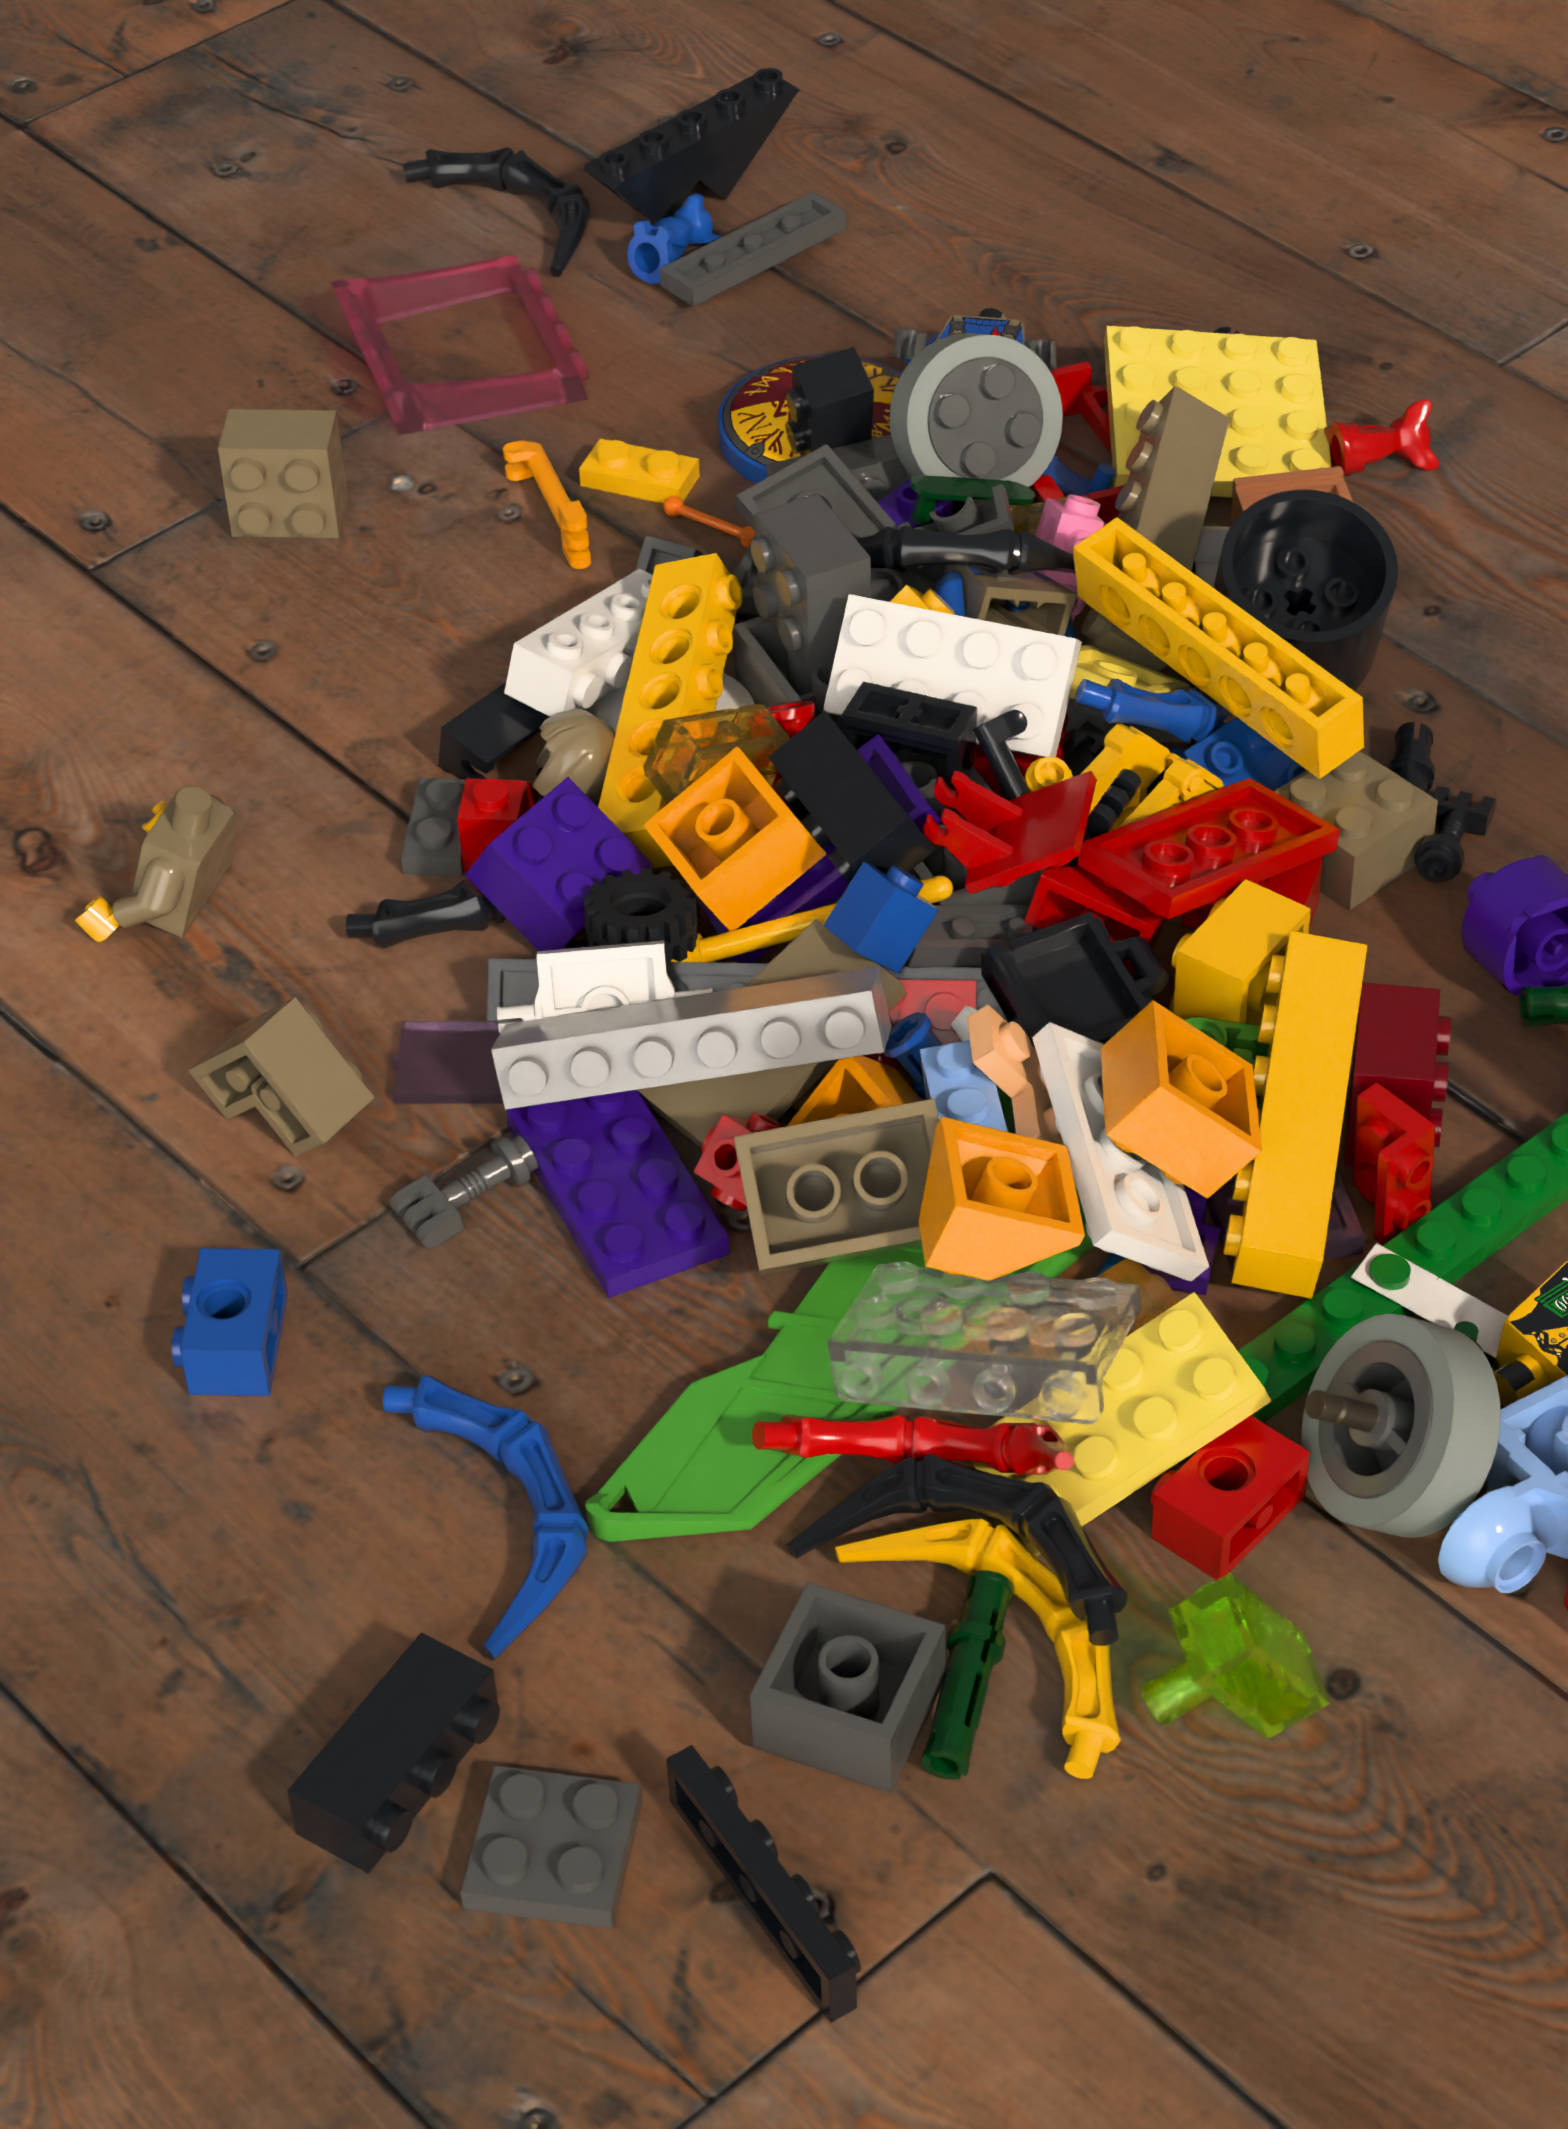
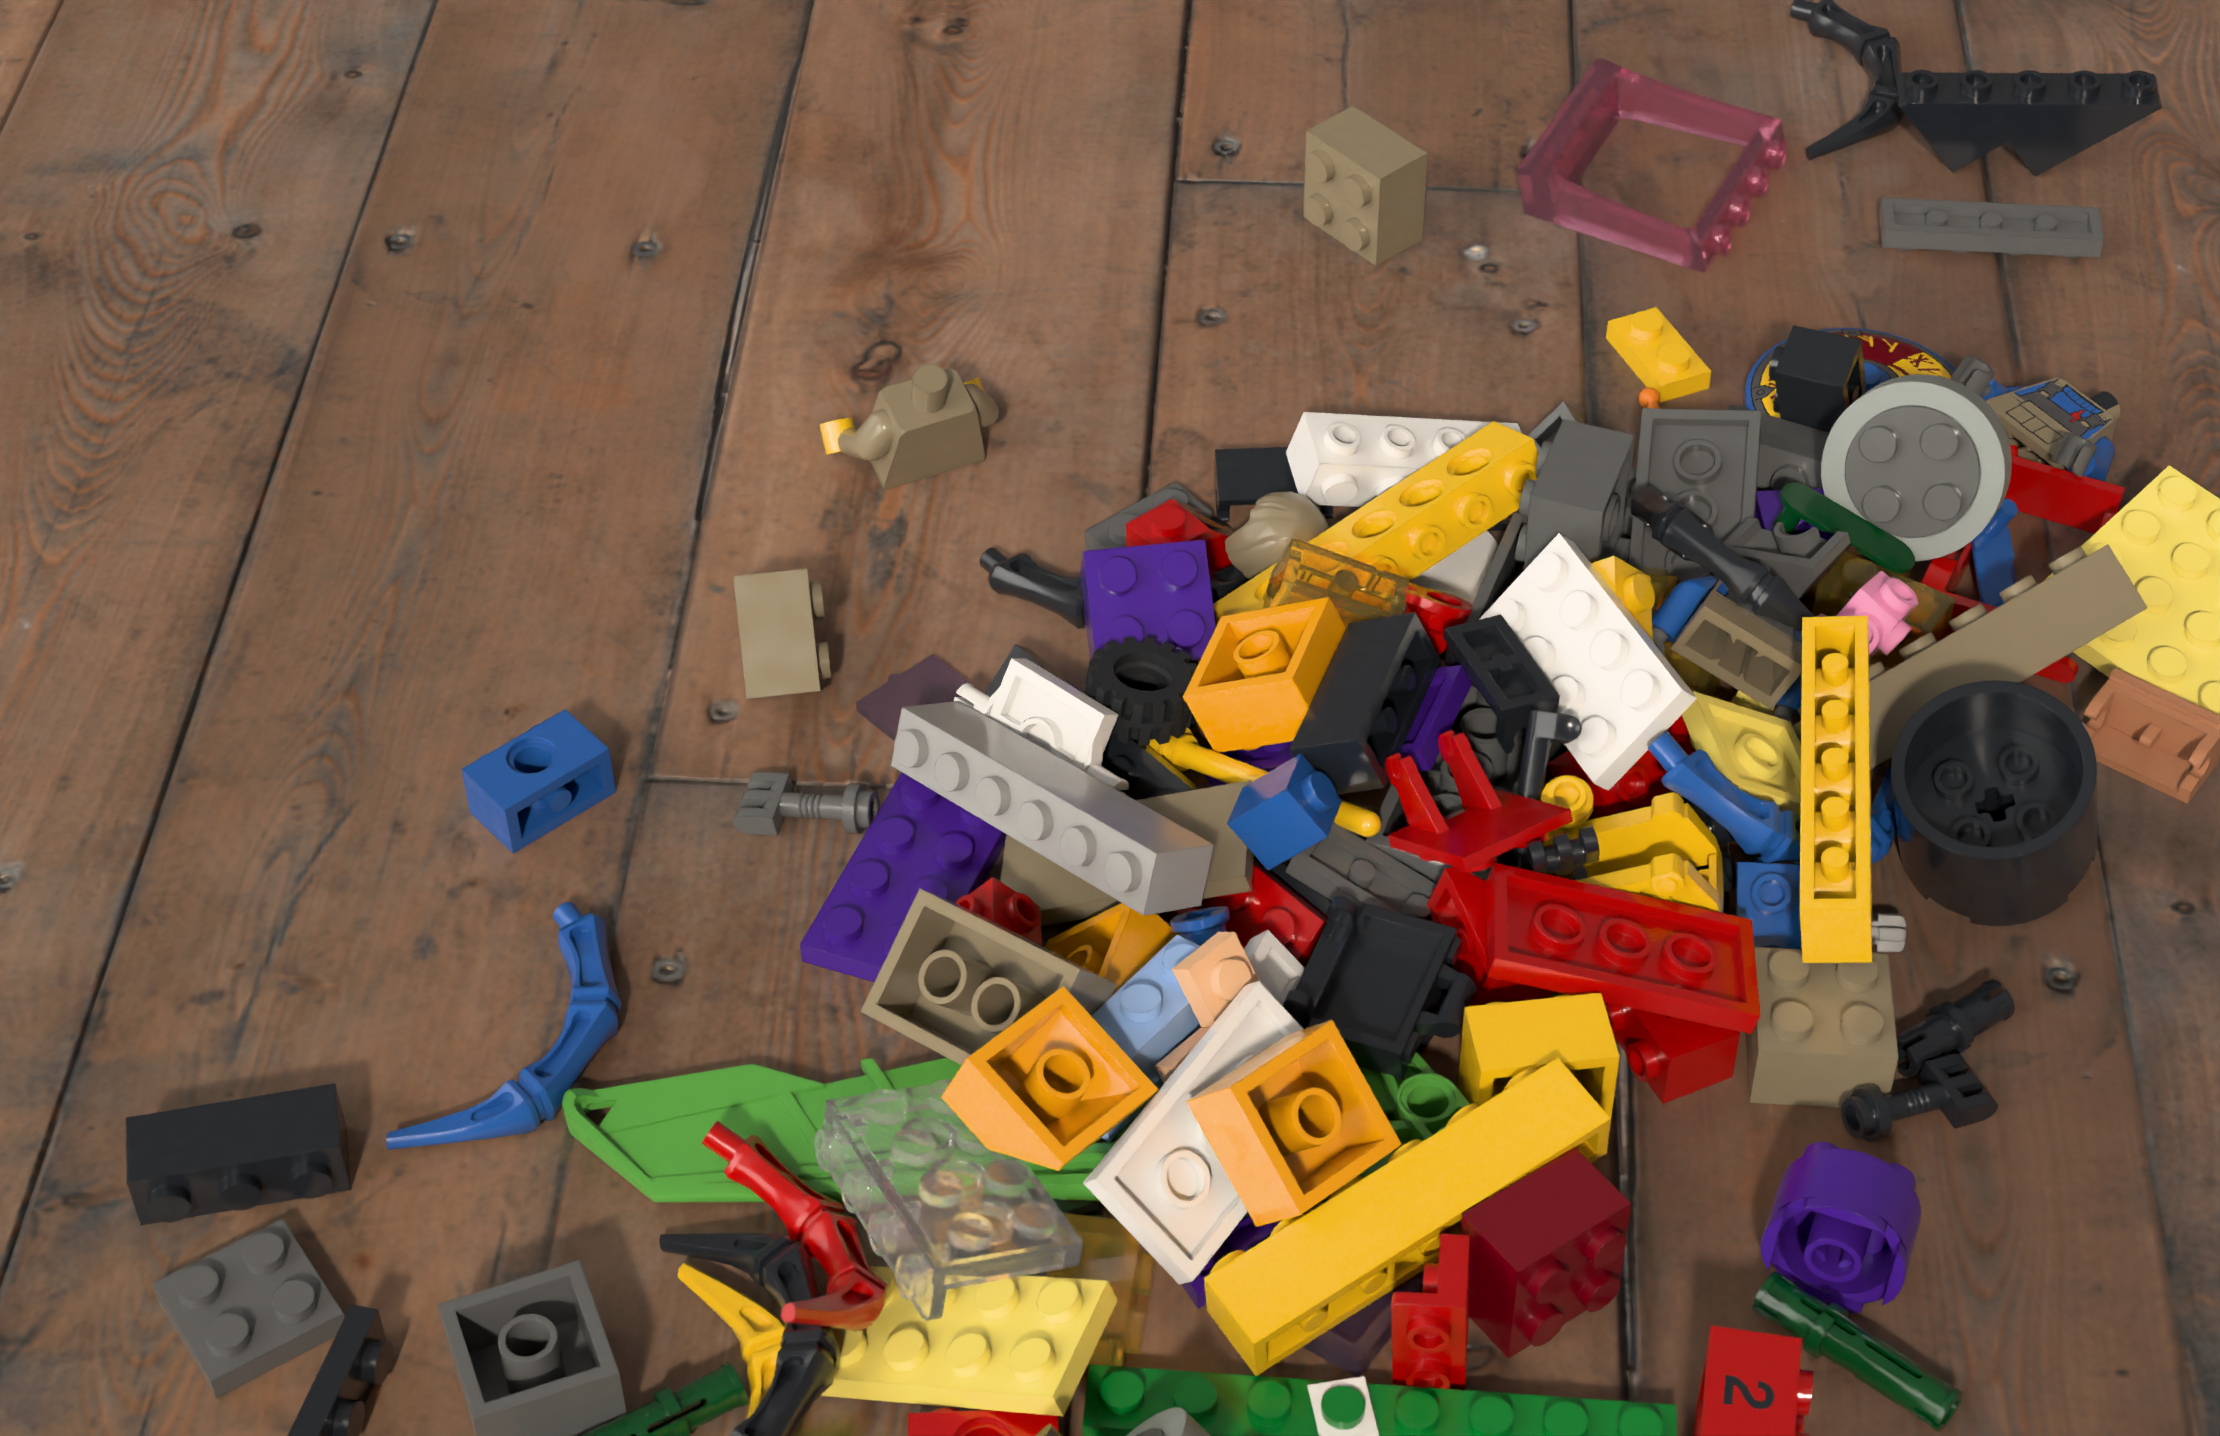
camera: 45 degrees right, 0 degrees up
light orange hinge [503,440,591,569] -> none
blue animal [627,193,723,284] -> none

